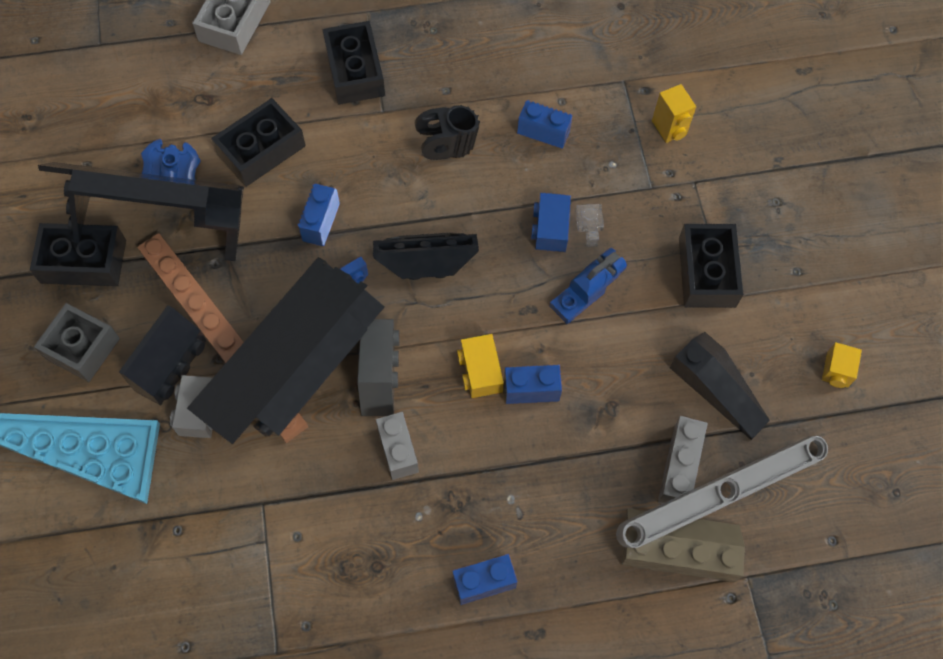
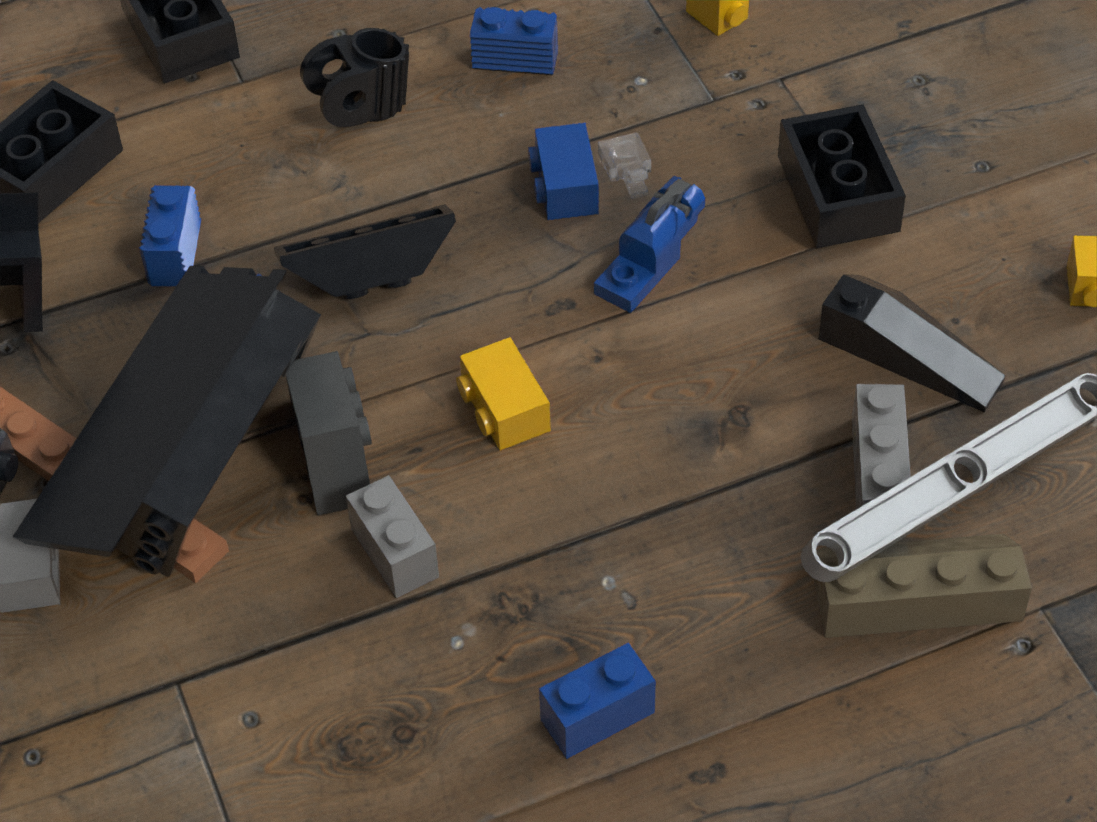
camera: 10 degrees left, 15 degrees down
blue brick [504,365,562,404] -> none

